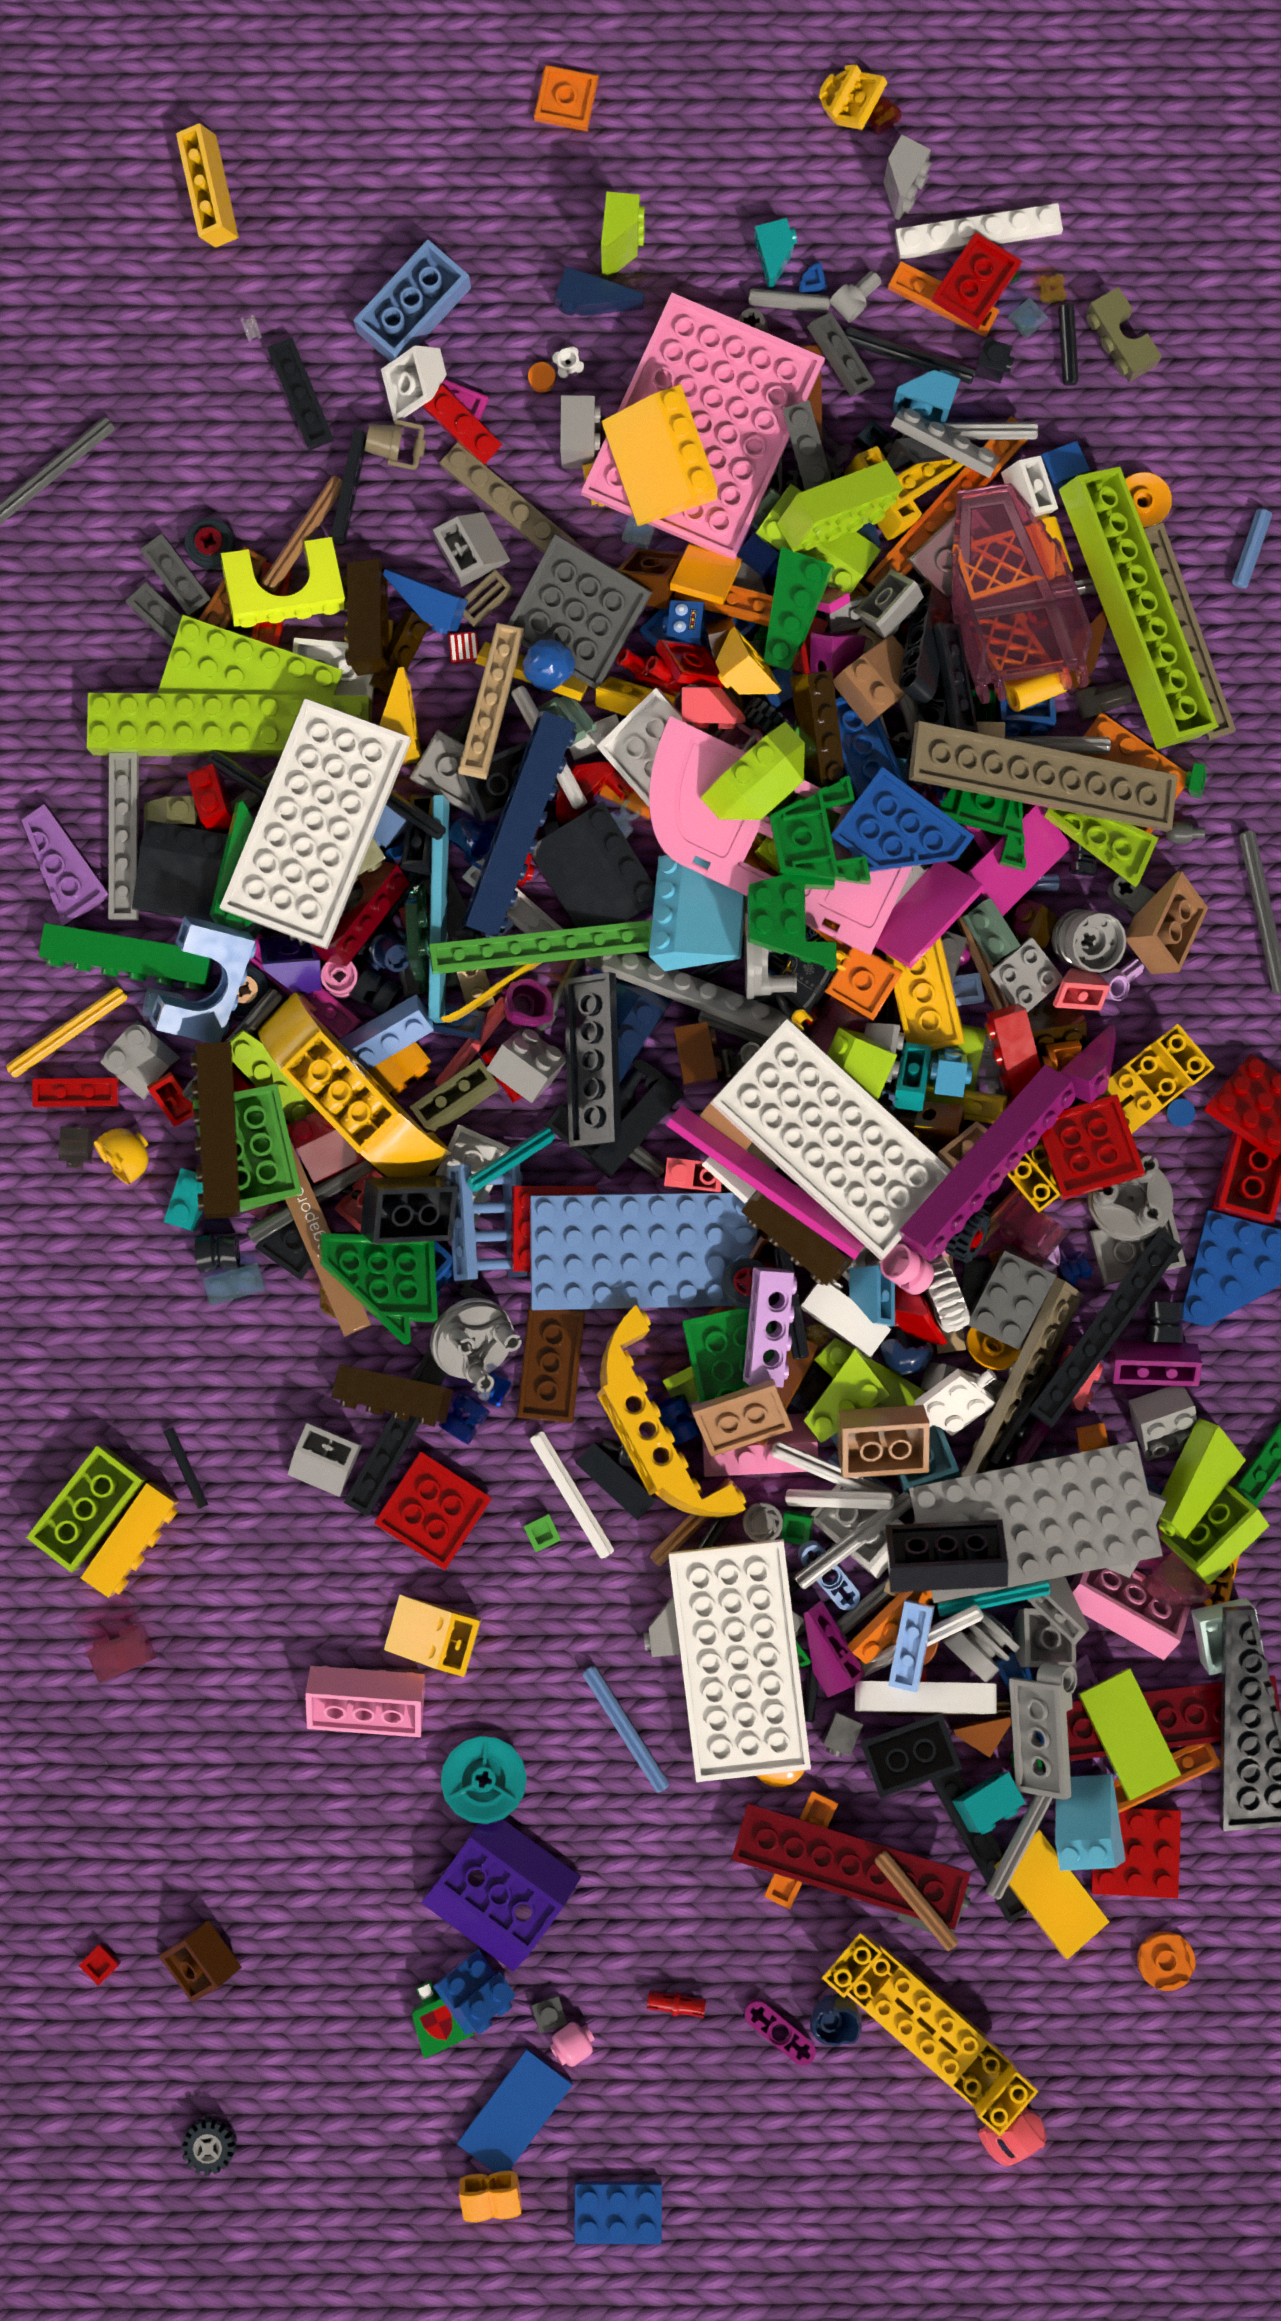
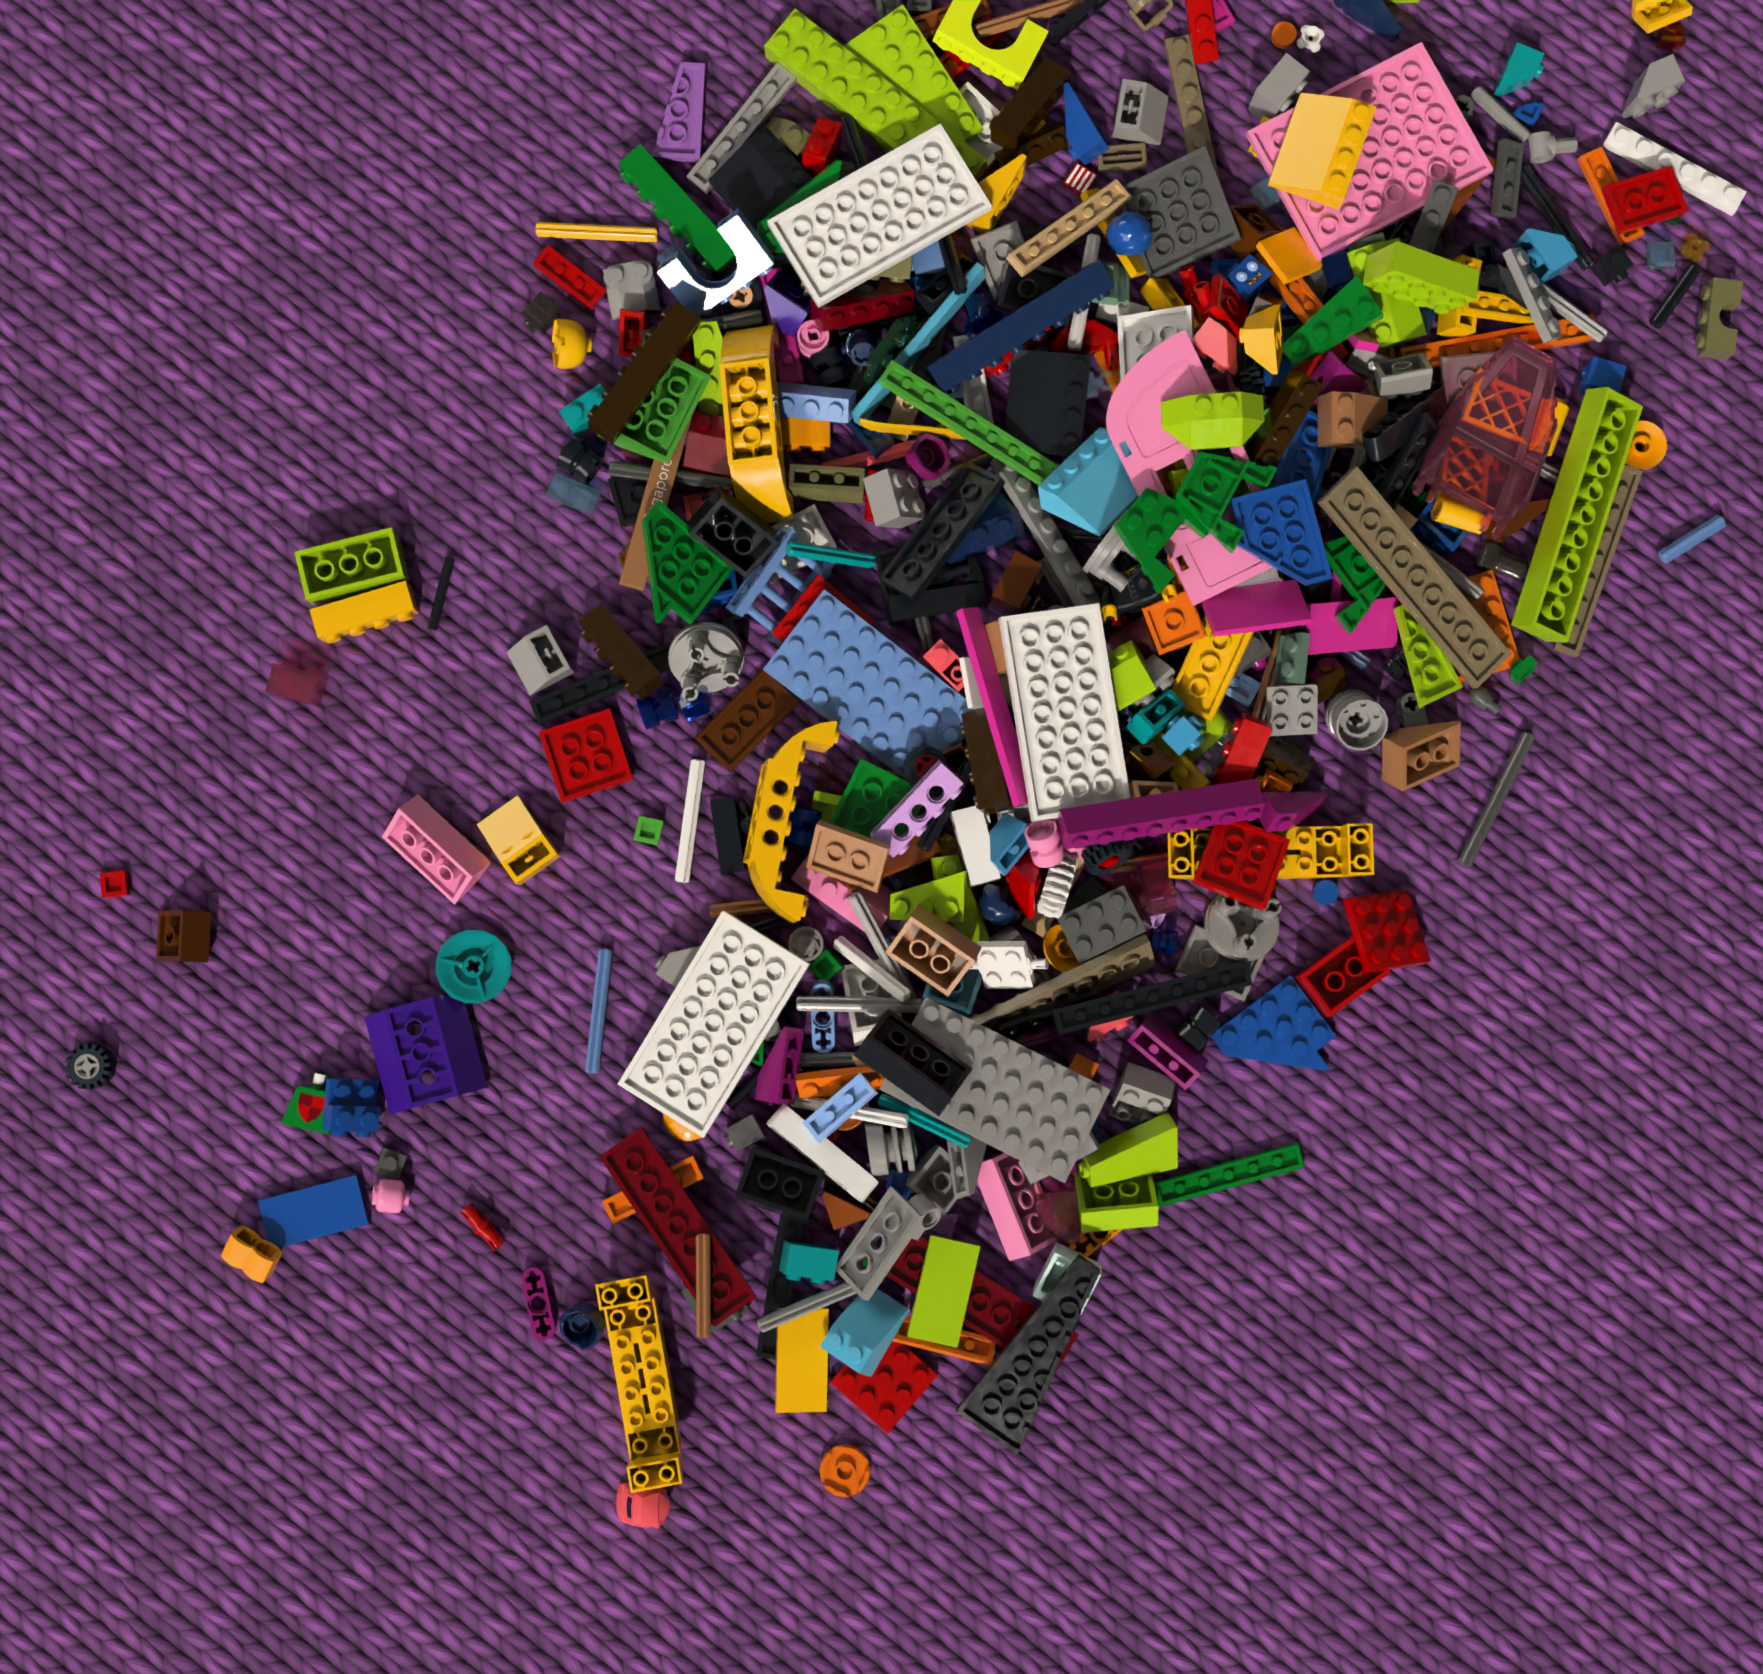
camera: 40 degrees right, 0 degrees up
blue plate [575,2181,662,2244] -> none
white brick [1001,456,1058,524] -> none
coral slope [1053,968,1110,1011] -> none
lavender axle [1098,959,1144,1001] -> none

